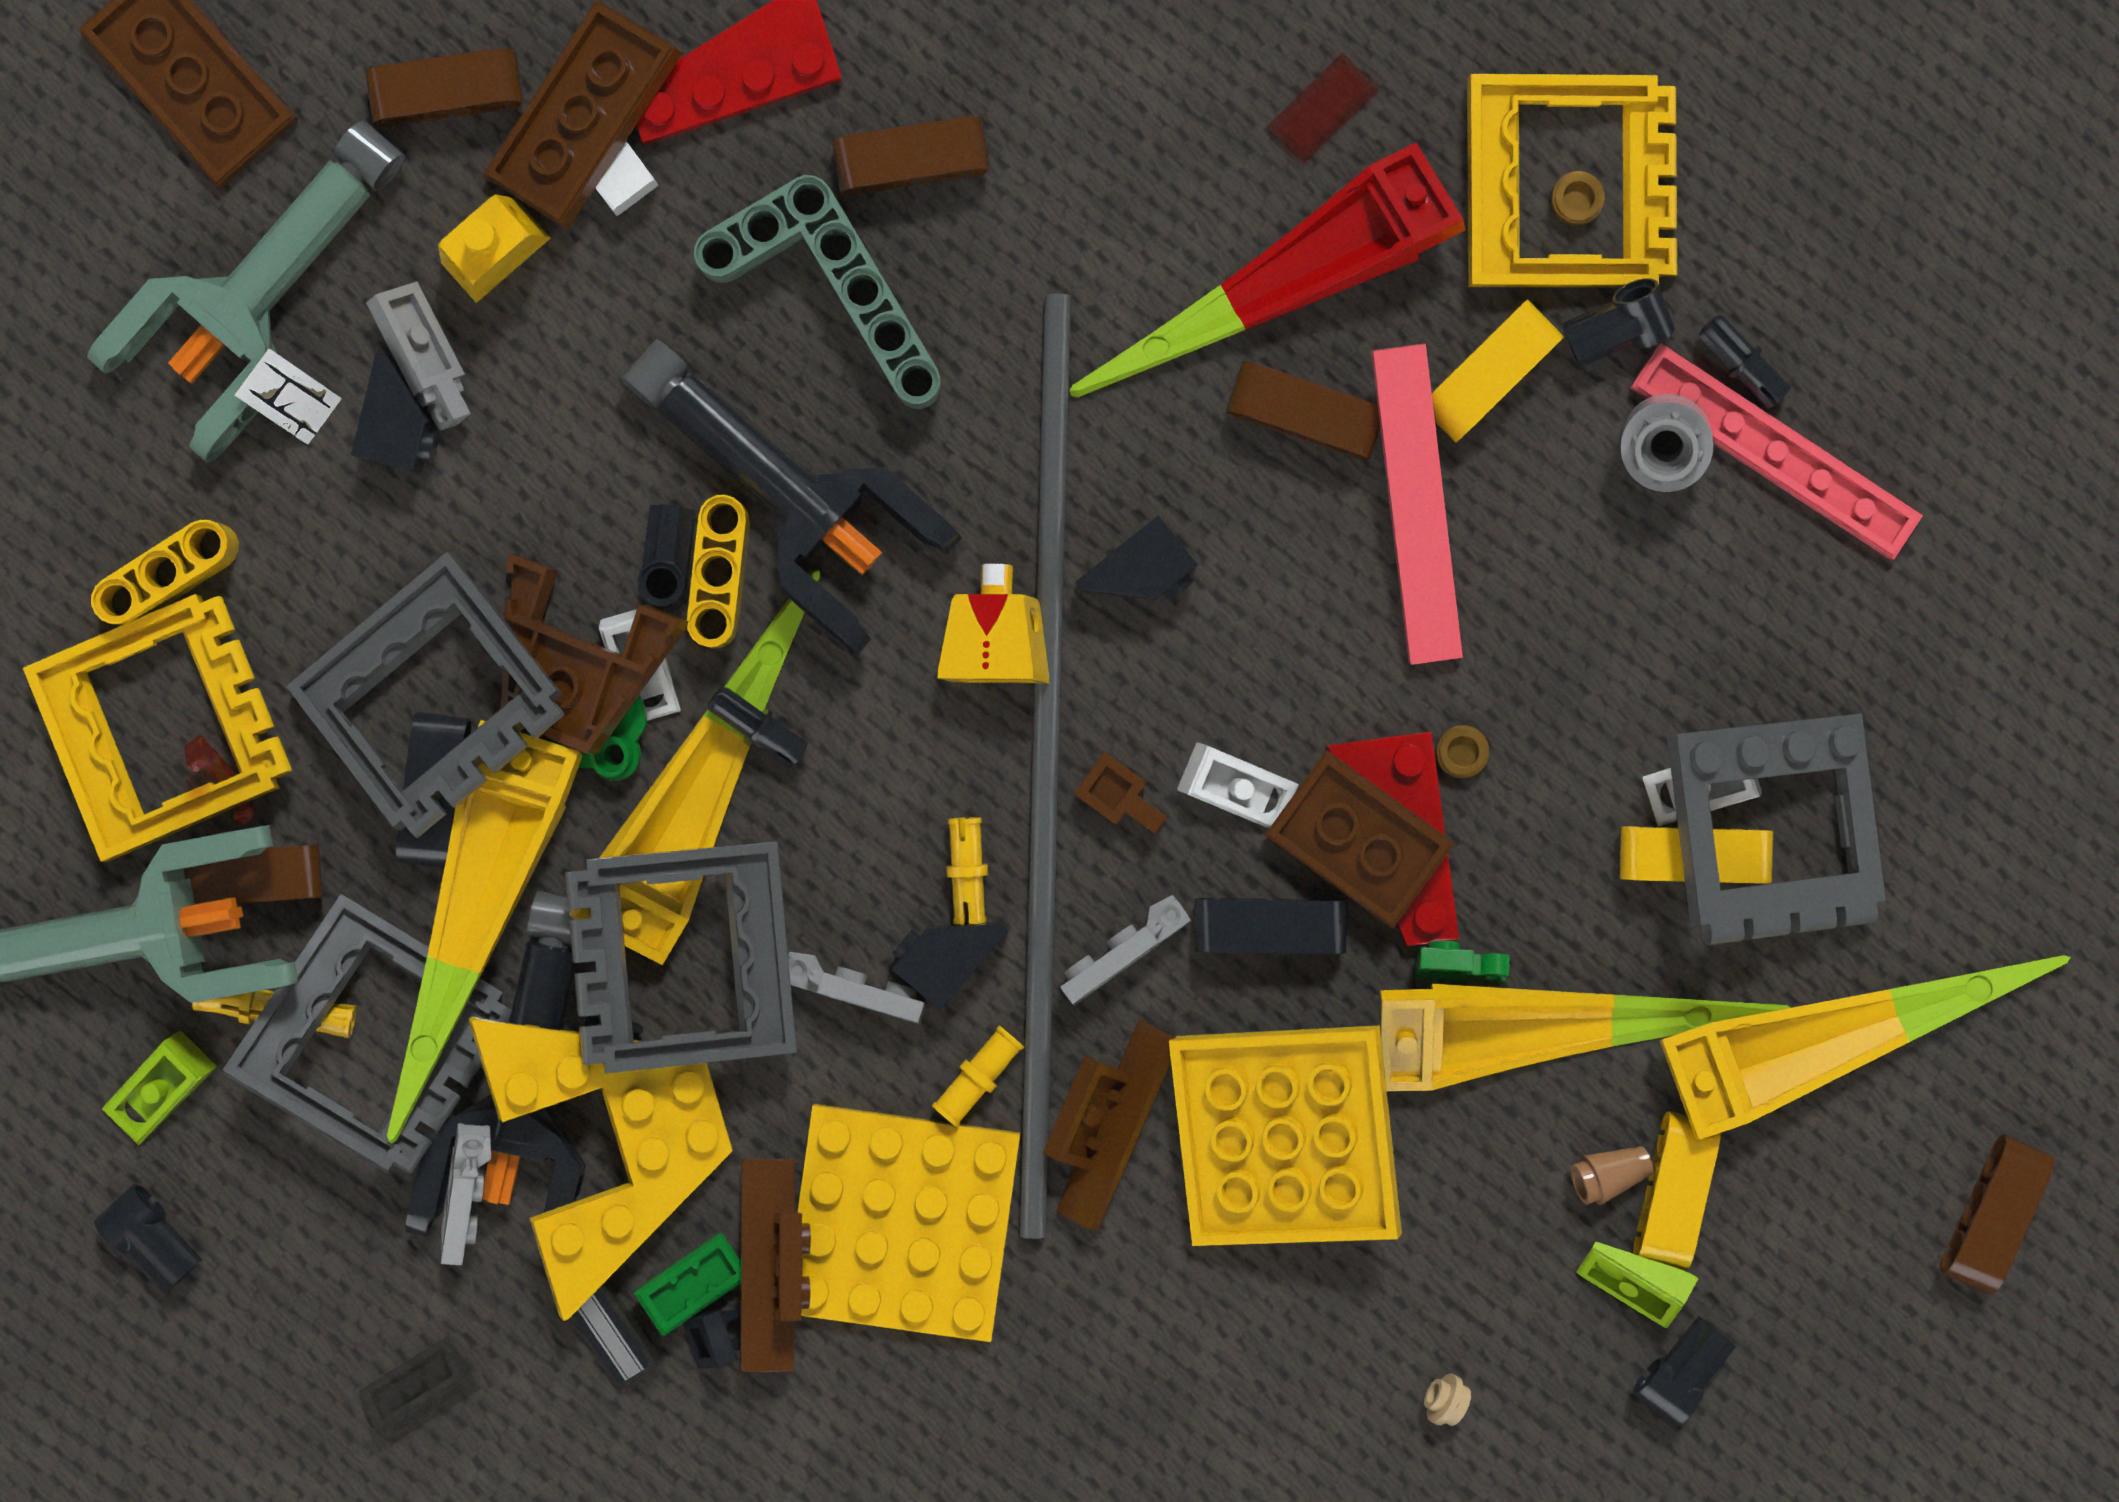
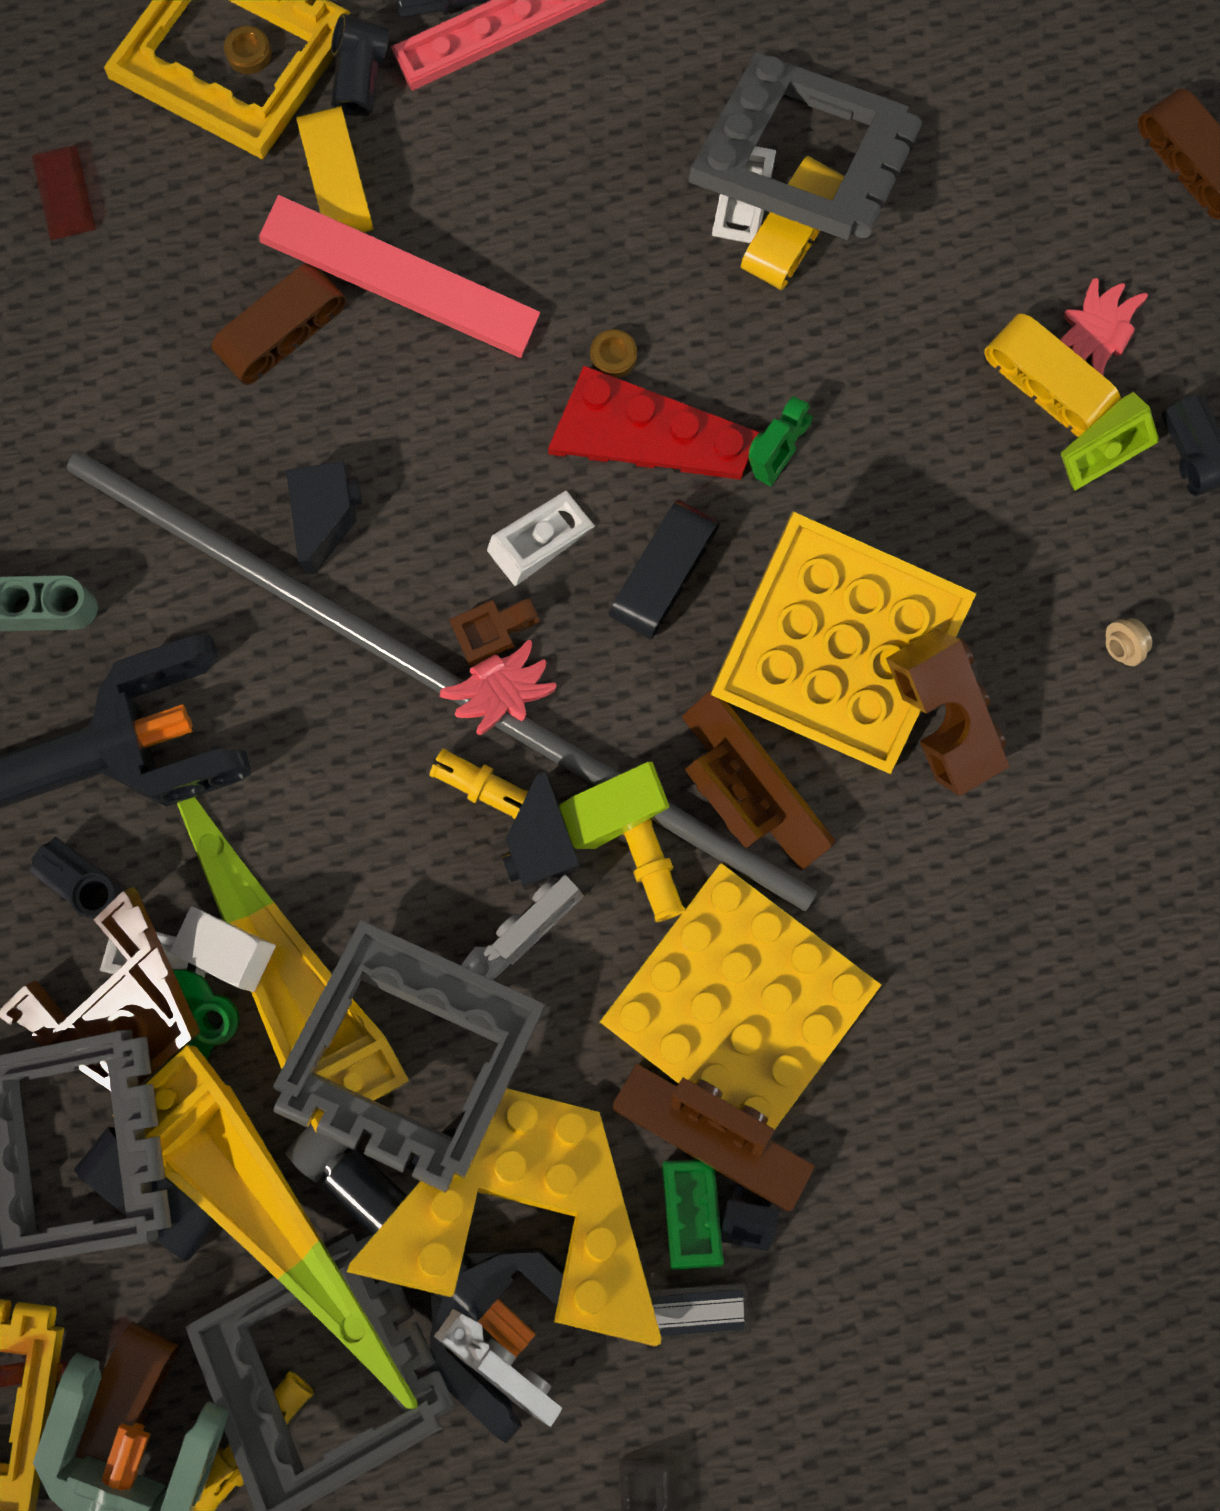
camera: 60 degrees left, 10 degrees down
yellow beam [687,495,750,649] -> none
black axle [708,687,808,769] -> none
yellow torso [938,564,1049,683] -> none
light grey hinge [1061,895,1191,1006] -> none
red plate [1069,143,1465,397] -> none
reddish brown tile [1265,750,1455,929] -> none
yellow plate [1379,984,1791,1092] -> none
medium nougat cone [1570,1146,1653,1205] -> none
light grey piece [1621,394,1713,492] -> none
yellow plate [1660,955,2071,1141] -> none
none -> white slope [170,906,276,992]
none -> coral piece [440,640,557,735]
none -> lime slope [559,762,670,849]
none -> reddish brown arch [886,629,1010,796]
none -> coral piece [1060,278,1148,375]

